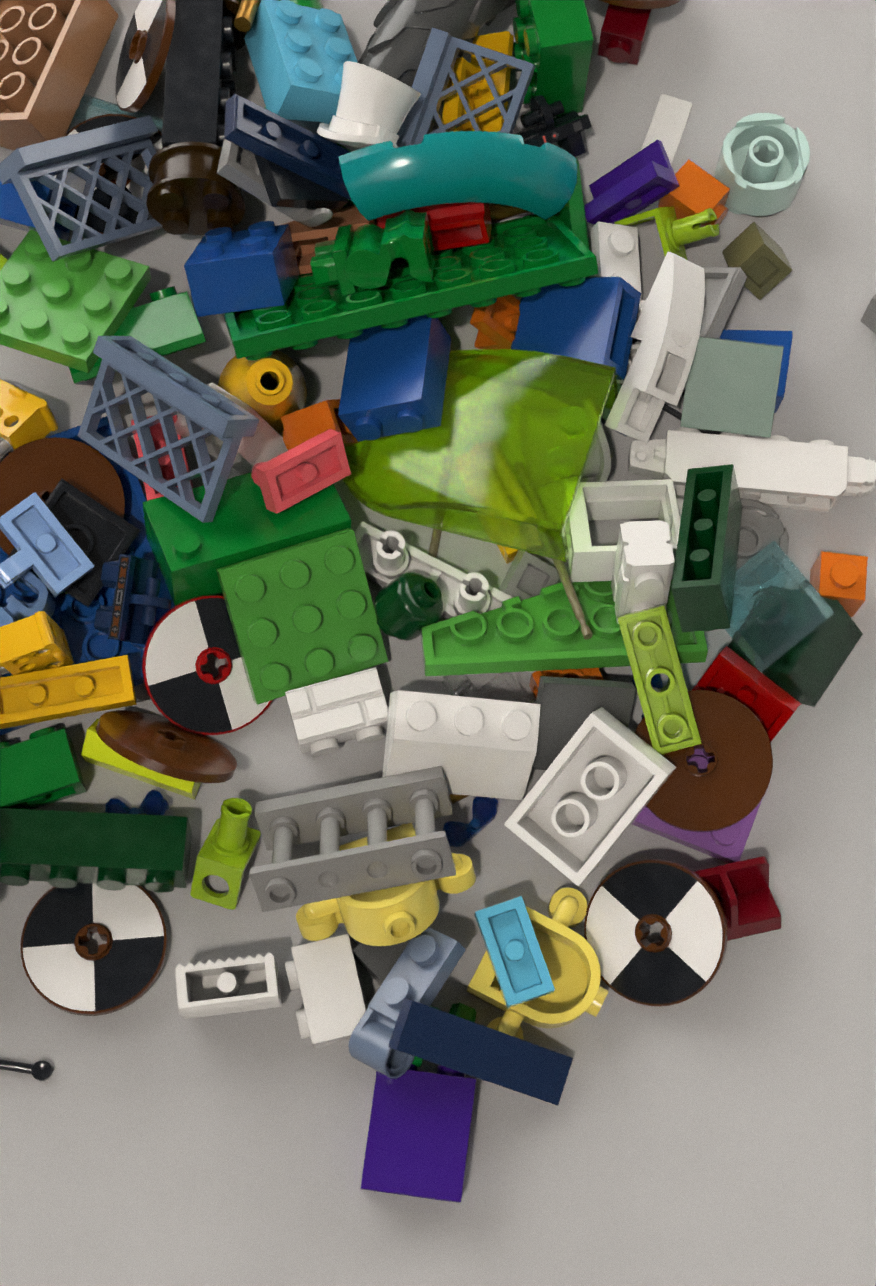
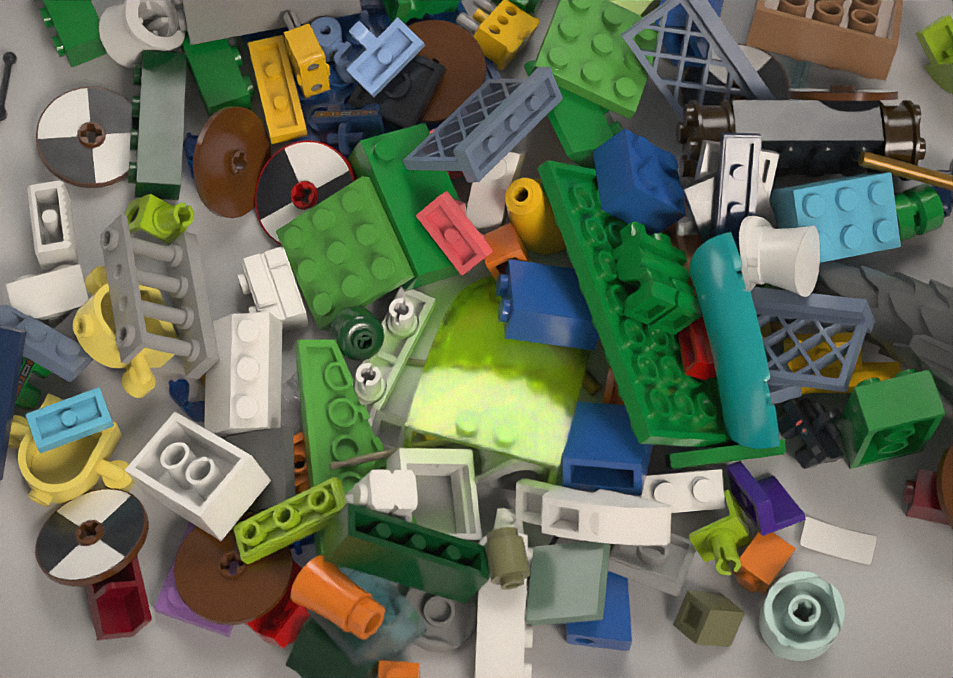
camera: 90 degrees right, 5 degrees down
none -> orange plant [291,555,385,640]
none -> olive brick [484,527,531,589]

